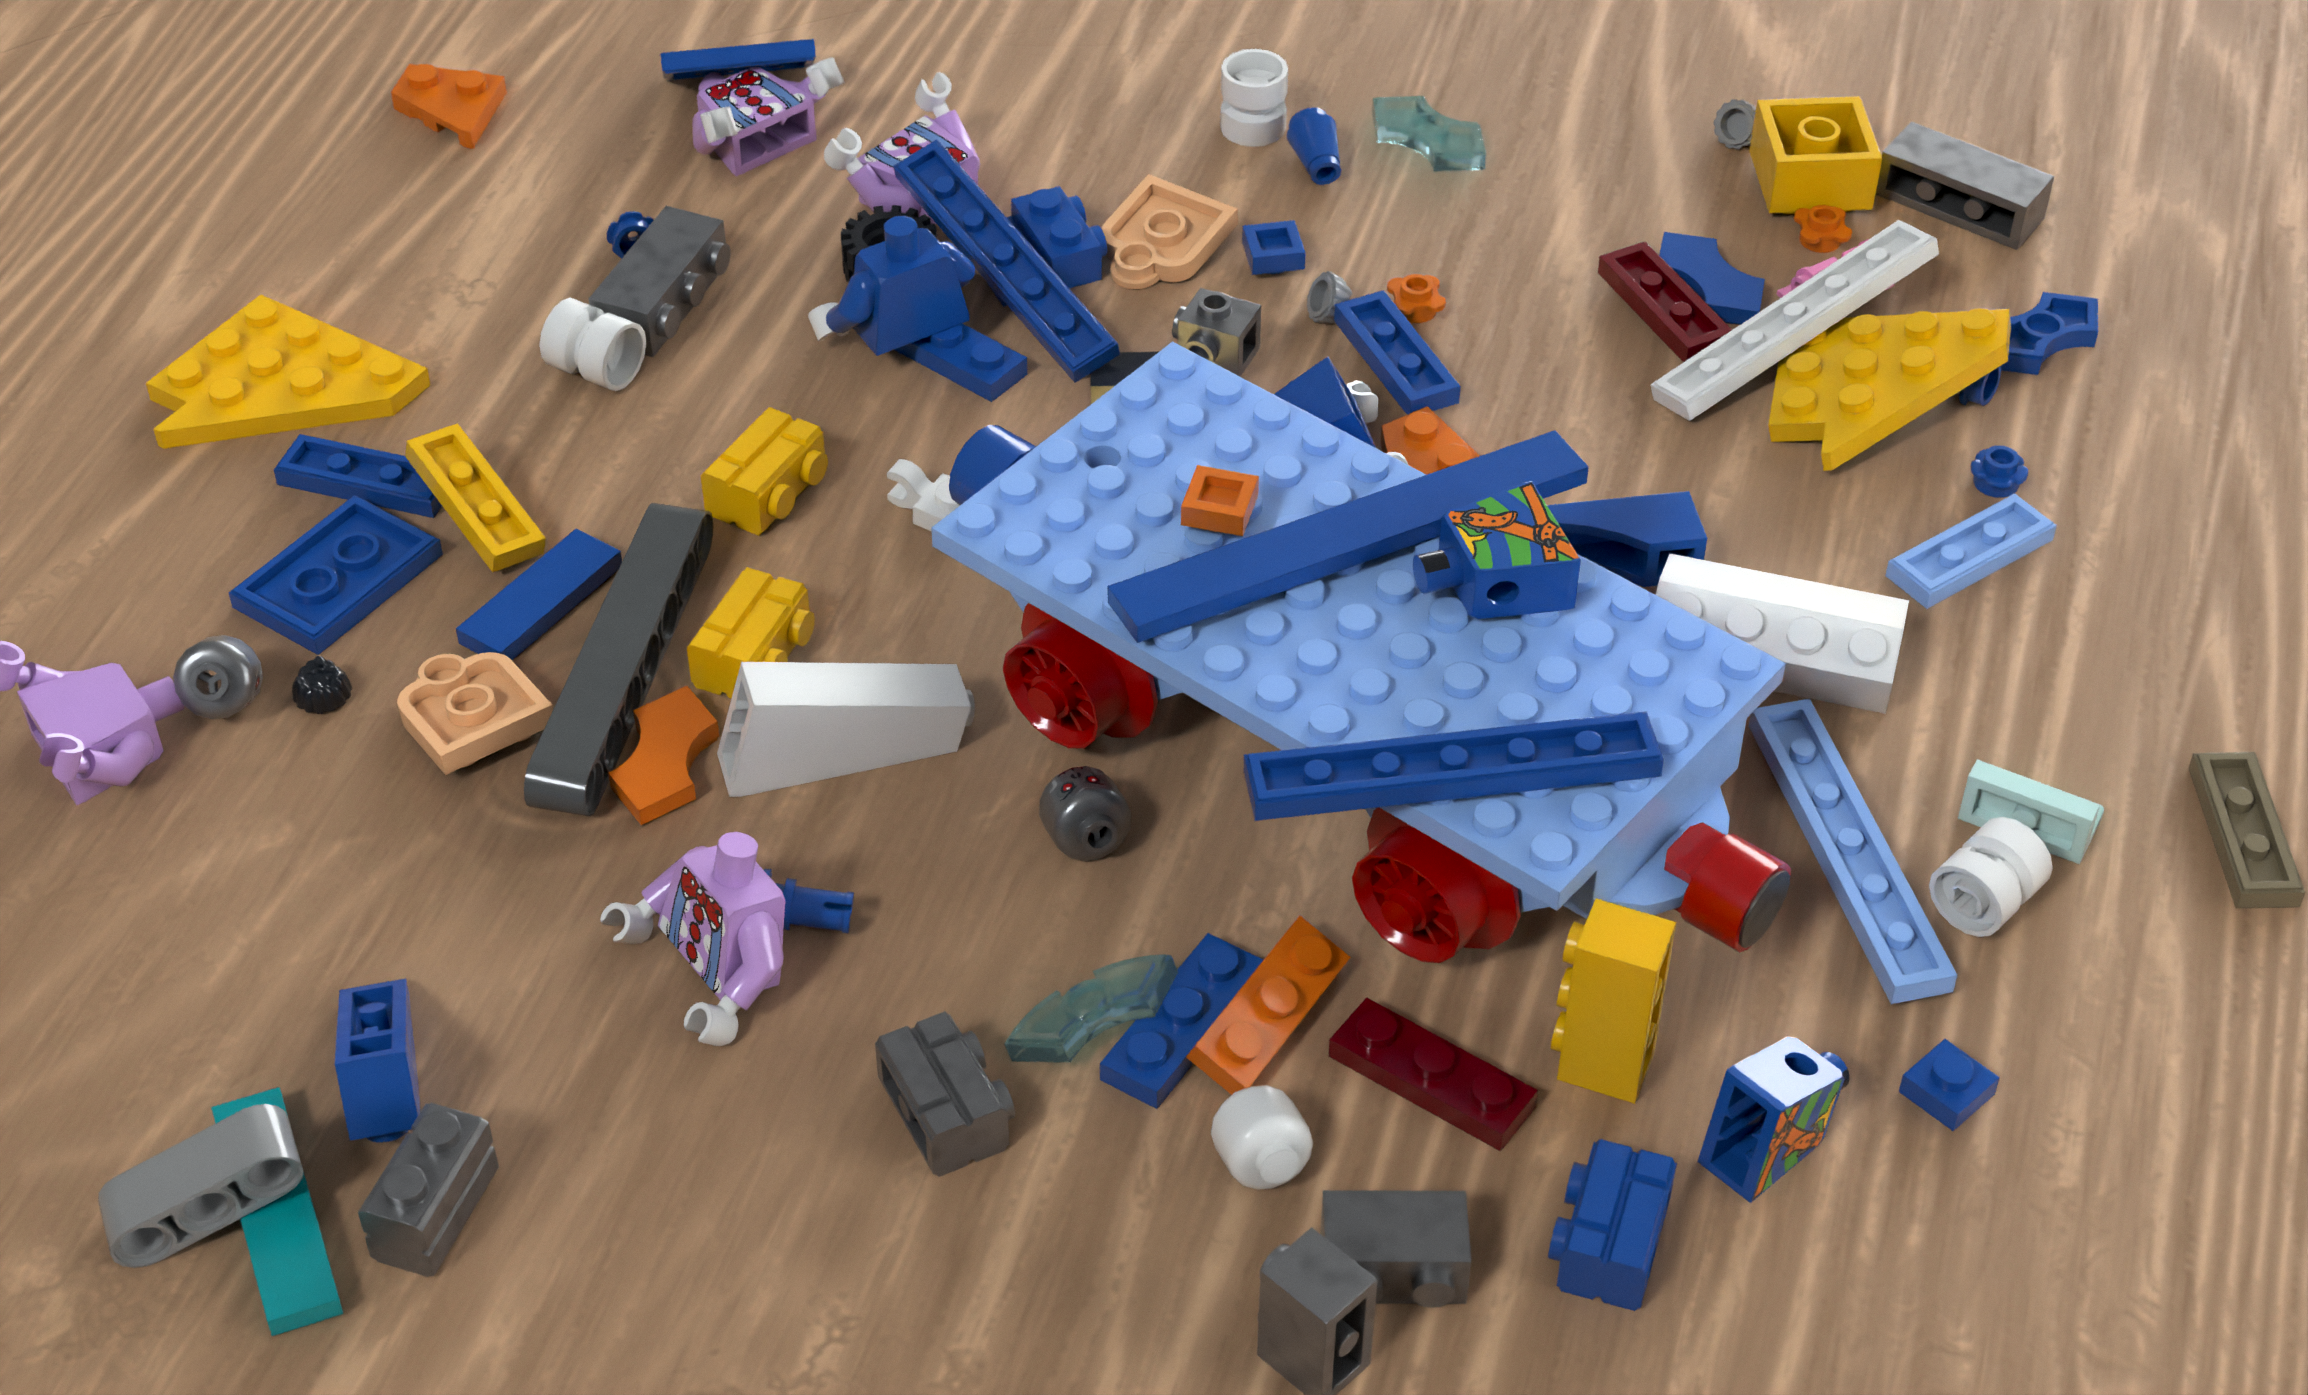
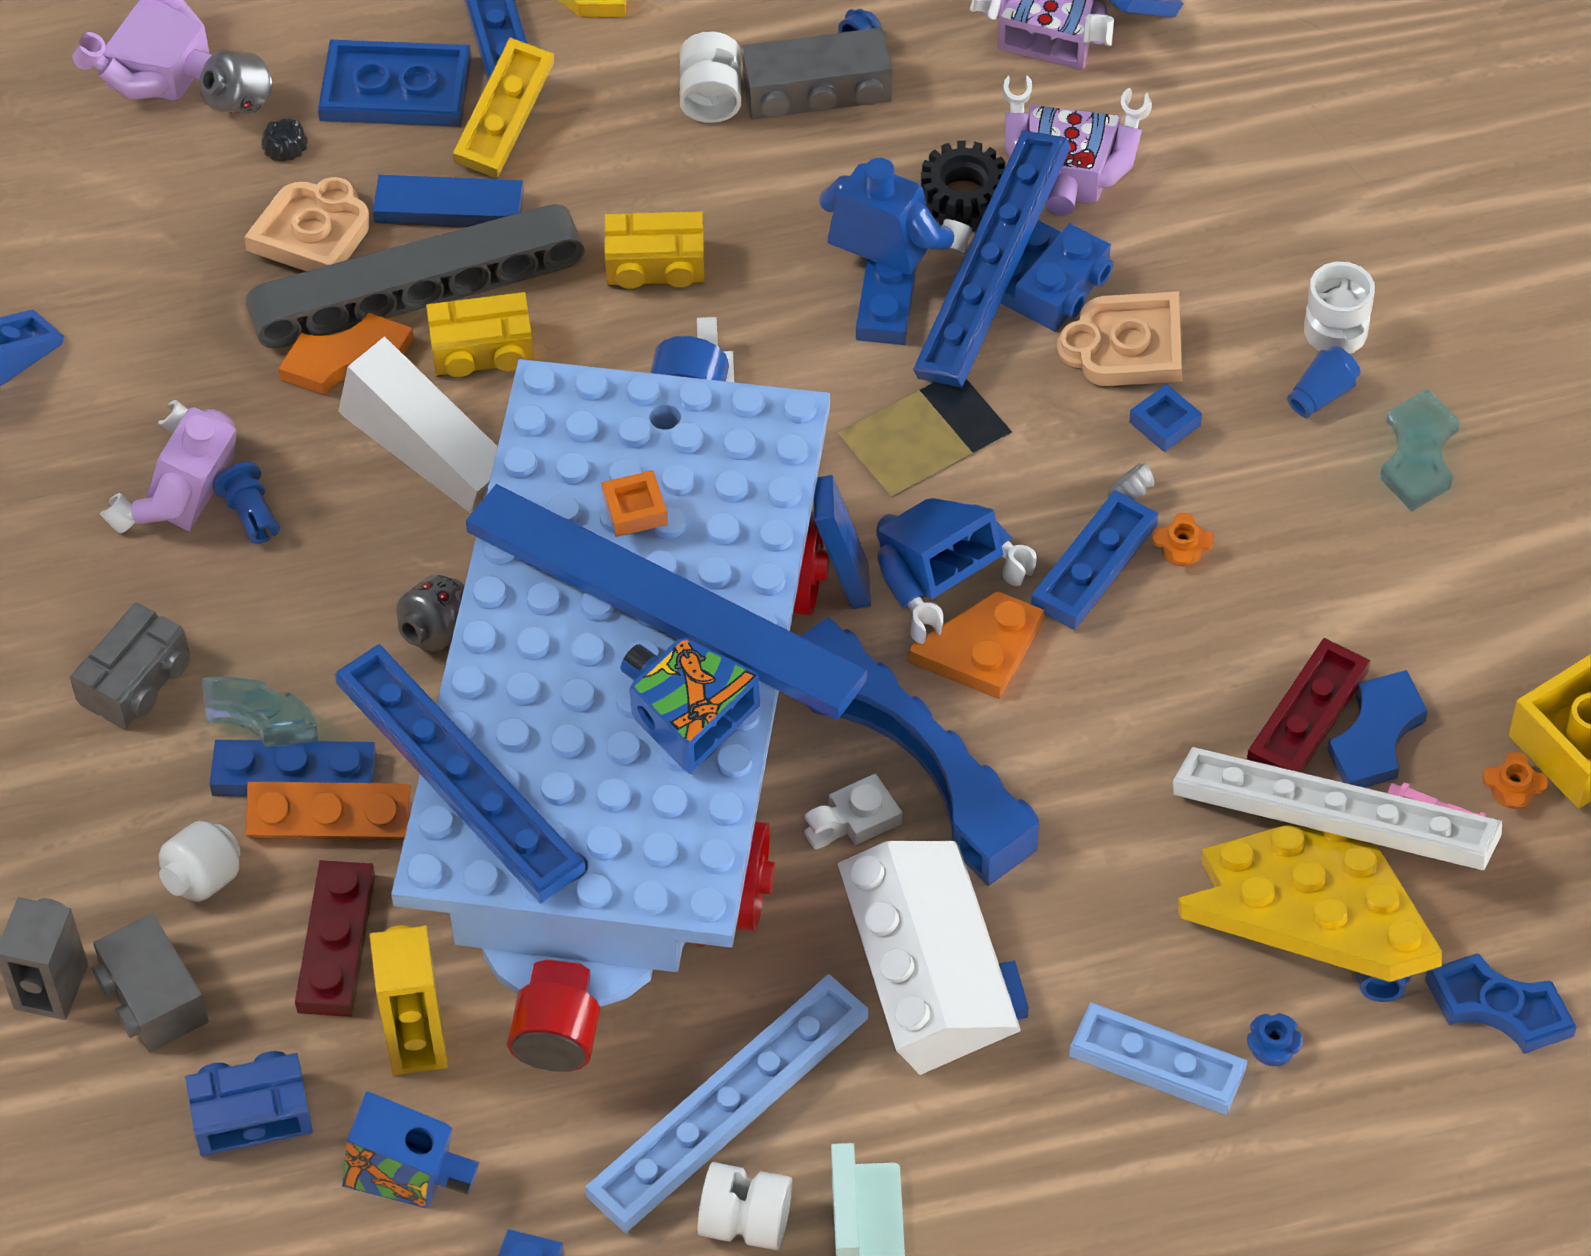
camera: 60 degrees right, 10 degrees up
flat silver brick [1172,288,1261,377] -> none

